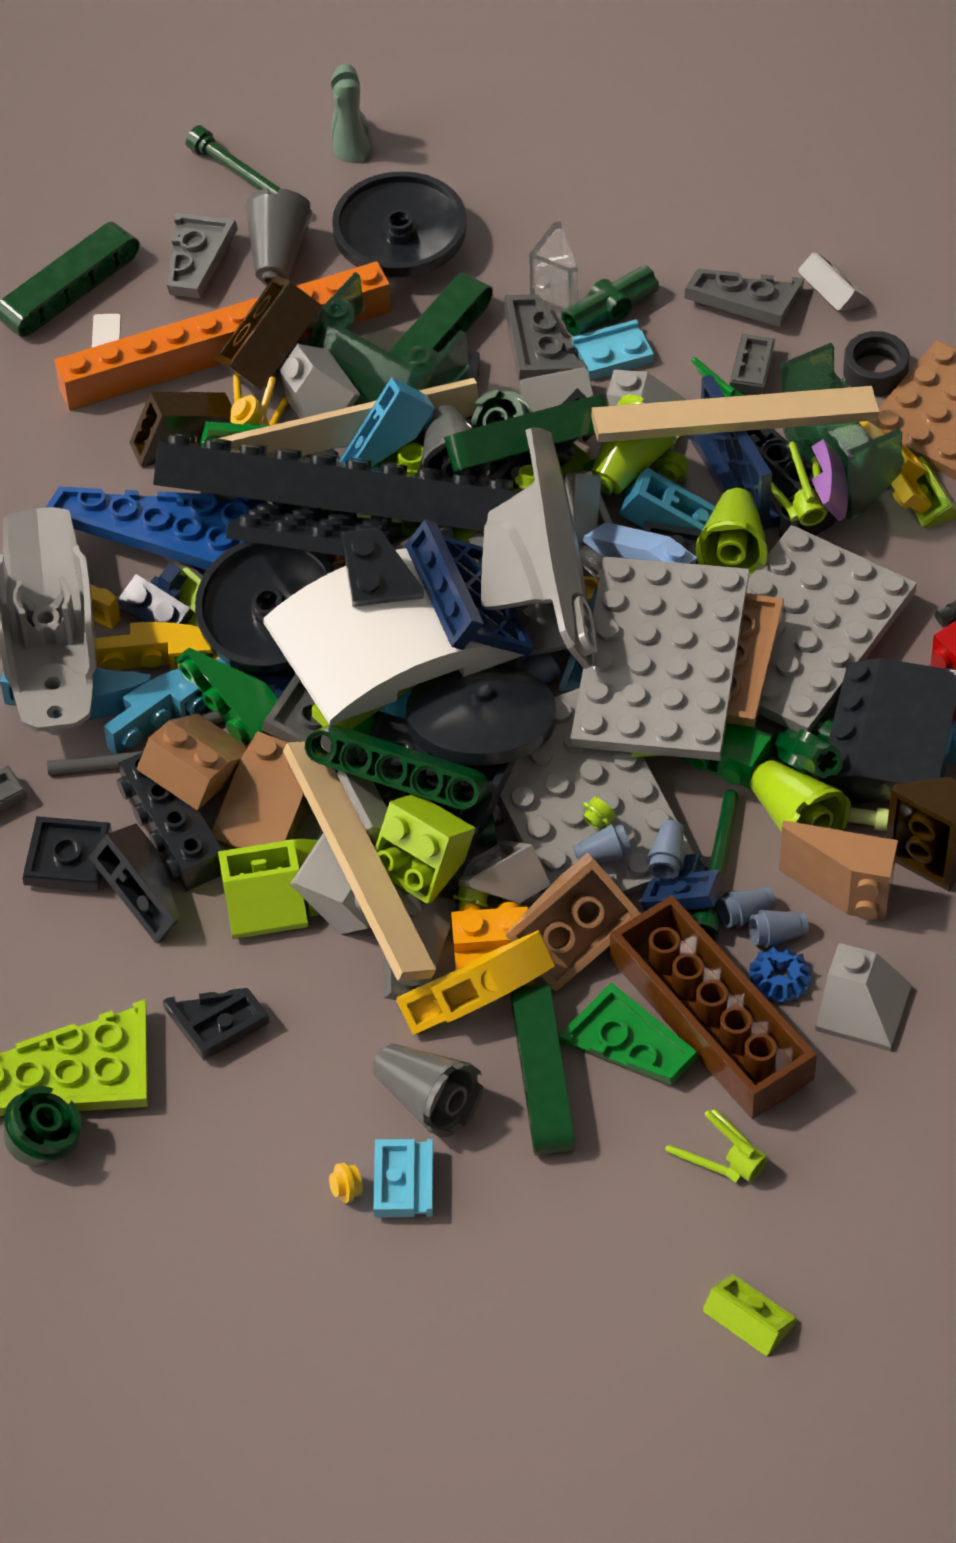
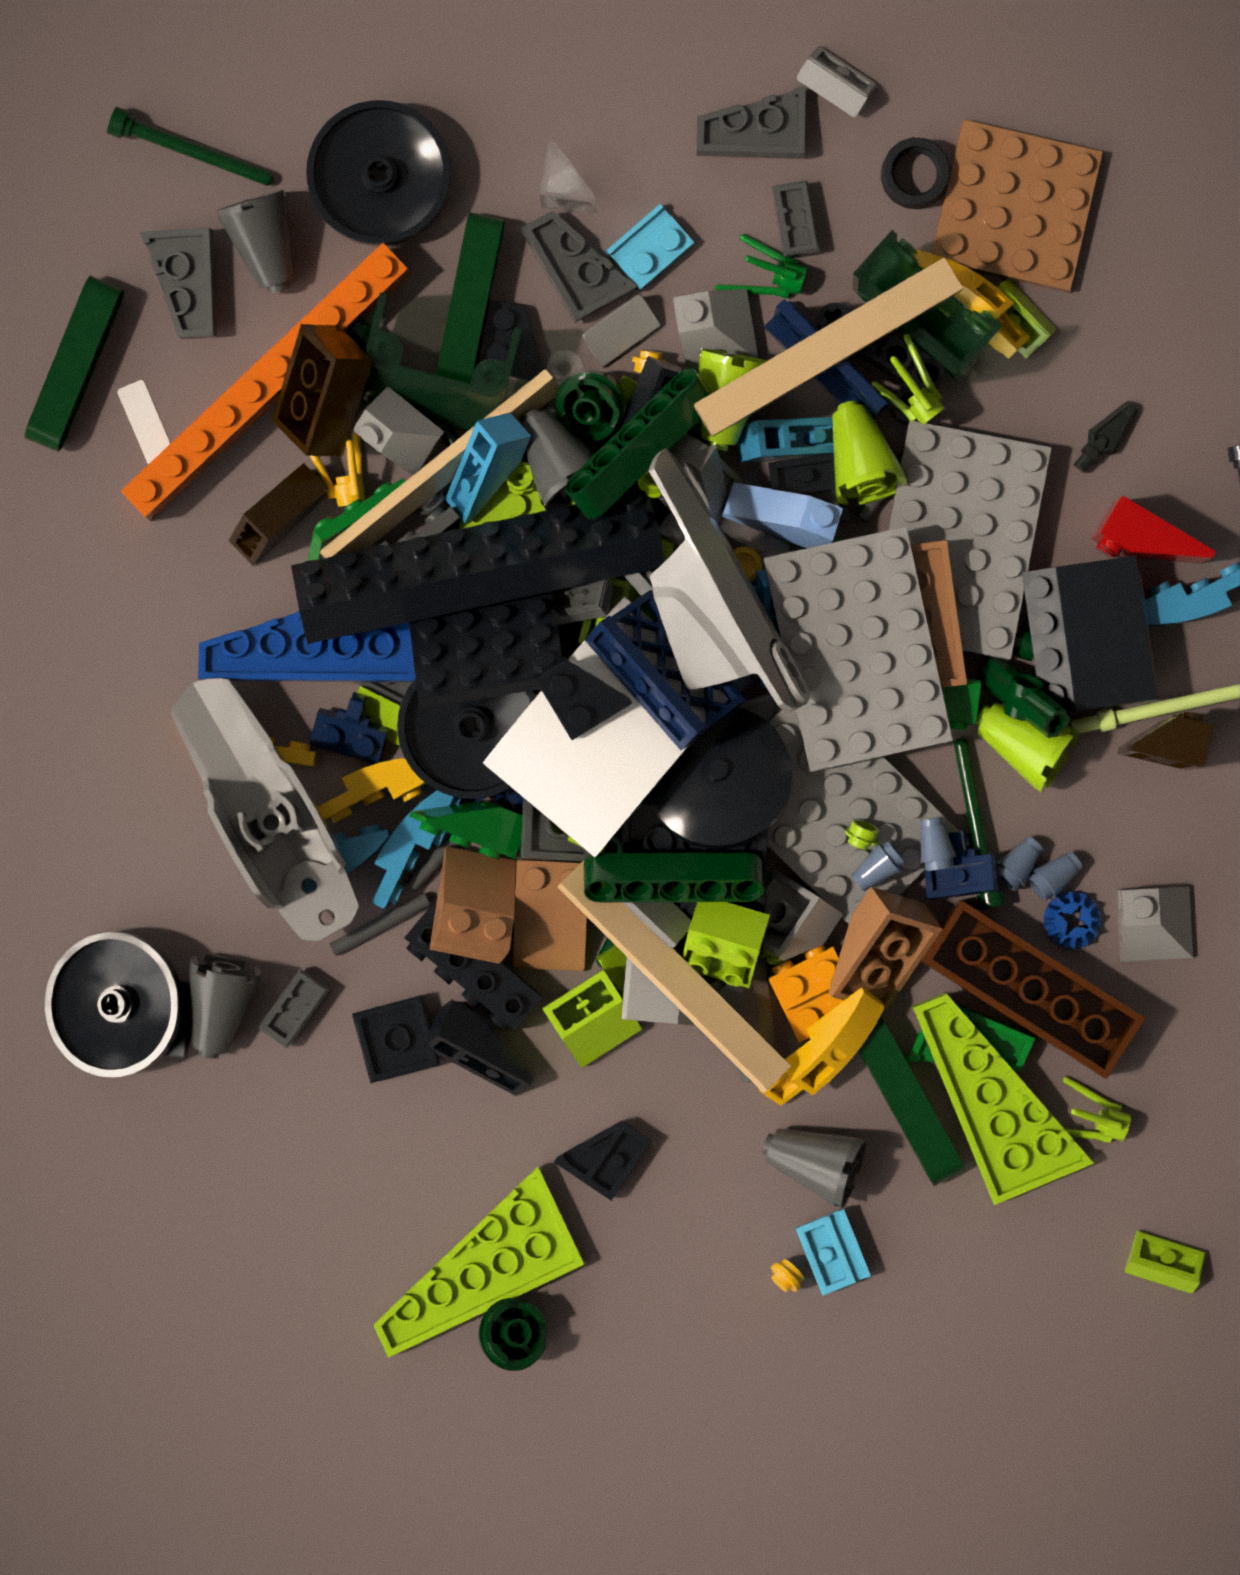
camera: 25 degrees left, 35 degrees up
yellow plate [230,395,263,425] -> none
sand green piece [331,64,371,163] -> none
dark green piece [561,265,659,336] -> none
medium nougat slope [779,820,898,921] -> none
medium lavender slope [811,439,848,522] -> none
none -> lime wing [912,992,1094,1205]

